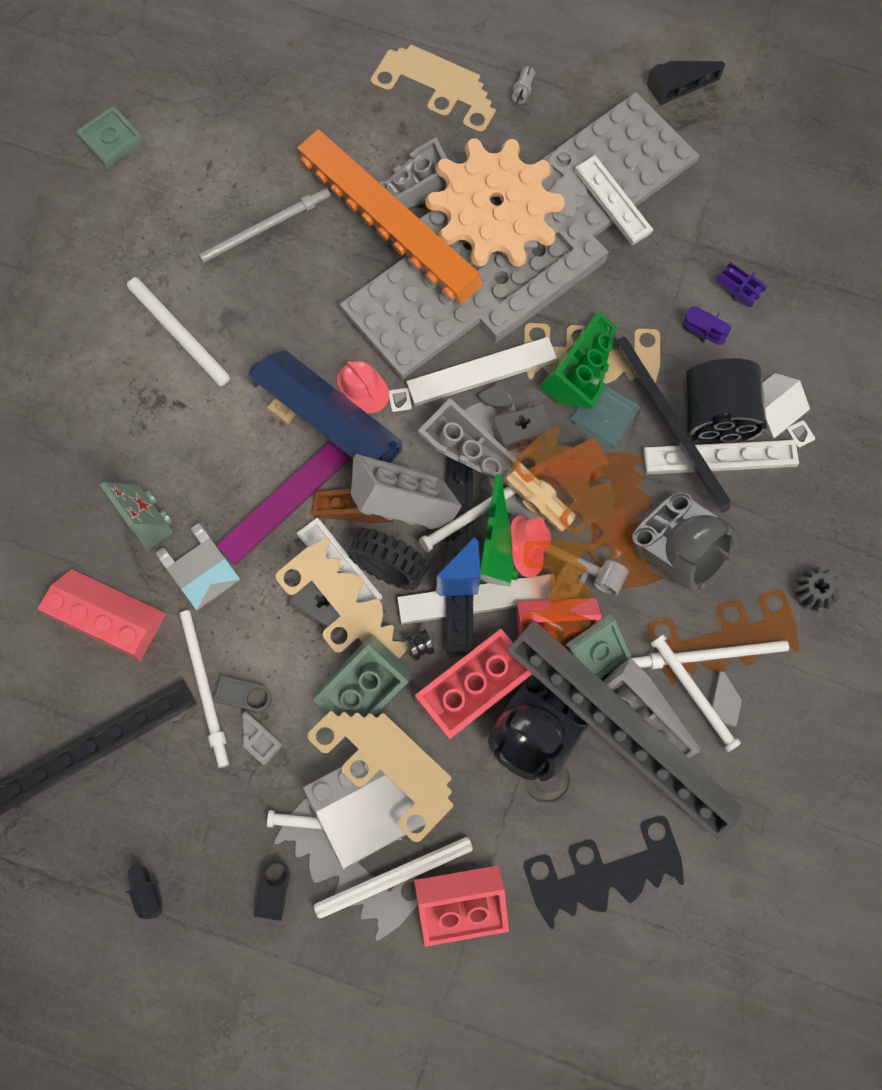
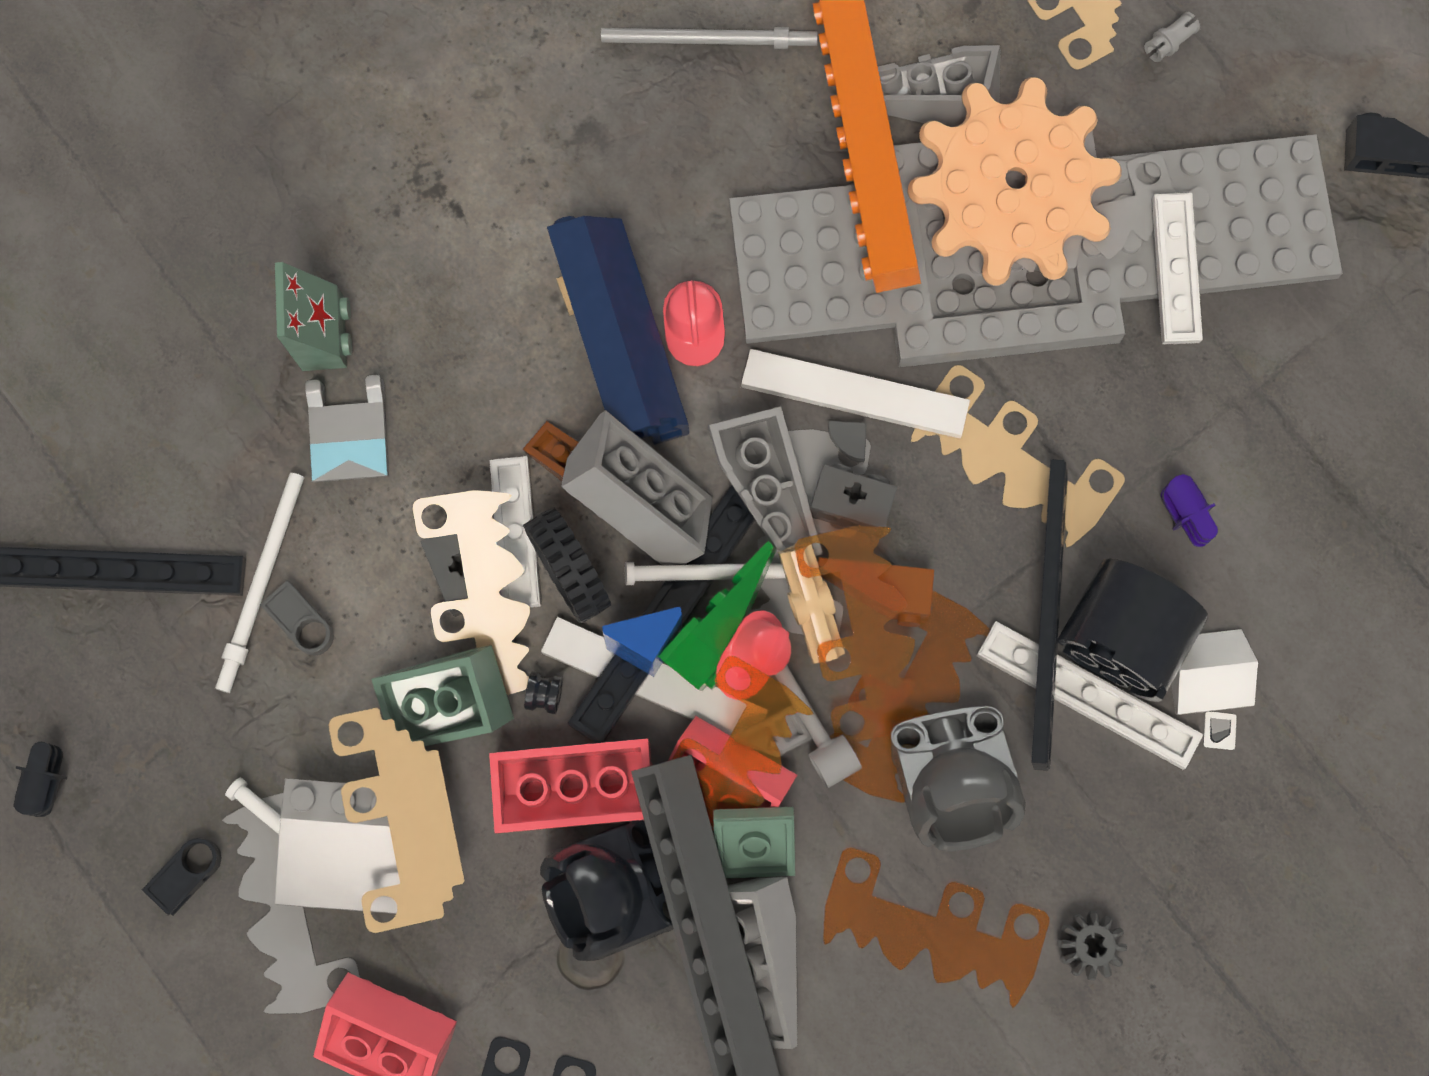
camera: 40 degrees right, 5 degrees up
coral slope [38,569,166,661] -> none
white axle [127,277,230,386] -> none
magenta tile [216,442,348,566] -> none
light grey tile [243,711,283,766] -> none
white axle [314,837,473,918] -> none
white sticker [389,388,412,412] -> none
green wedge [540,311,617,409] -> none
clear light blue tile [570,385,641,449] -> none
white bar [632,640,789,669] -> none
white bar [650,634,741,752] -> none
light grey tile [711,671,742,728] -> none
dark purple arm [715,262,767,307] -> none

